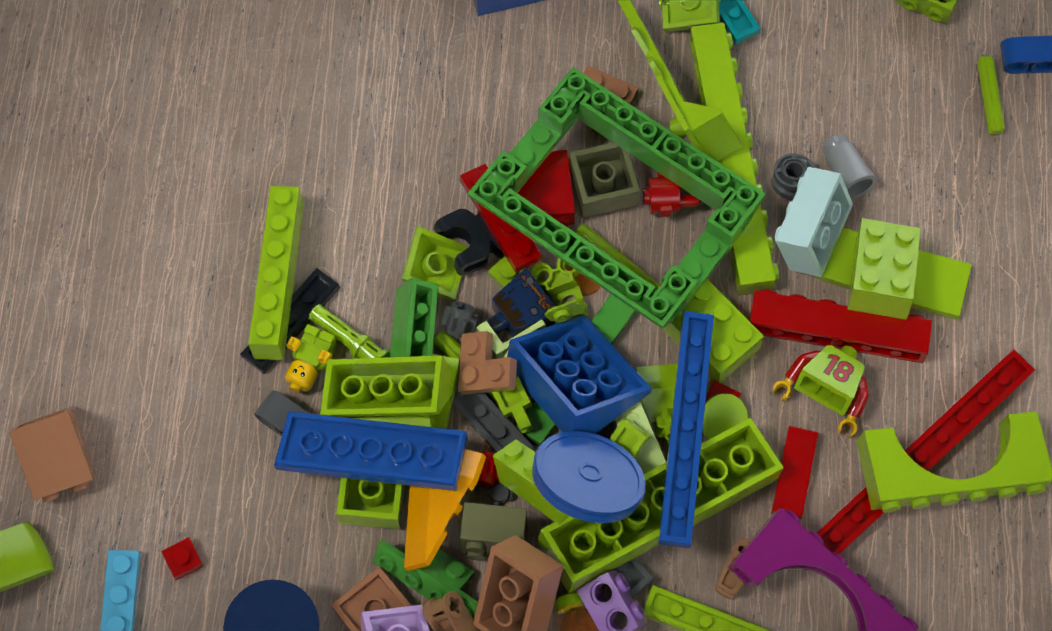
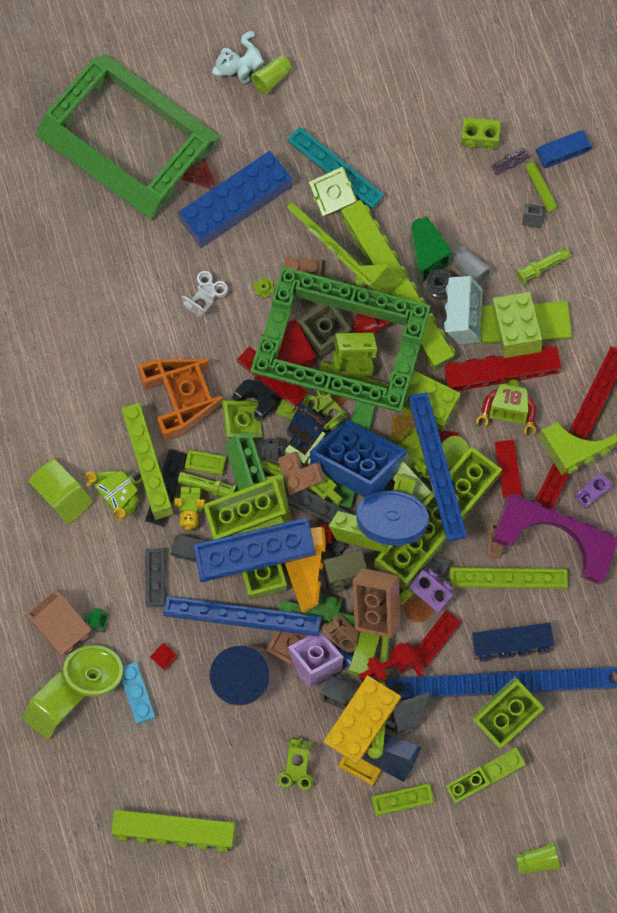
camera: 20 degrees left, 5 degrees up
none -> lime piece [28,458,93,525]
none -> lime dish [63,645,123,696]
none -> lime torso [83,470,143,523]
none -> green tile [84,608,109,633]
none -> orange wedge [138,359,223,442]
none -> dark grey tile [145,549,166,608]
none -> blue tile [163,596,322,636]
none -> white piece [181,271,228,318]
none -> lime tile [185,449,226,476]
none -> lime plant [253,277,274,298]
none -> lime piece [331,333,377,377]
none -> clear yellow tile [391,415,411,446]
none -> green slope [410,216,453,284]
none -> clear purple pin [491,147,529,175]
none -> lime pin [515,247,571,285]
none -> dark grey slope [522,204,544,228]
none -> medium lavender leg [575,473,613,509]

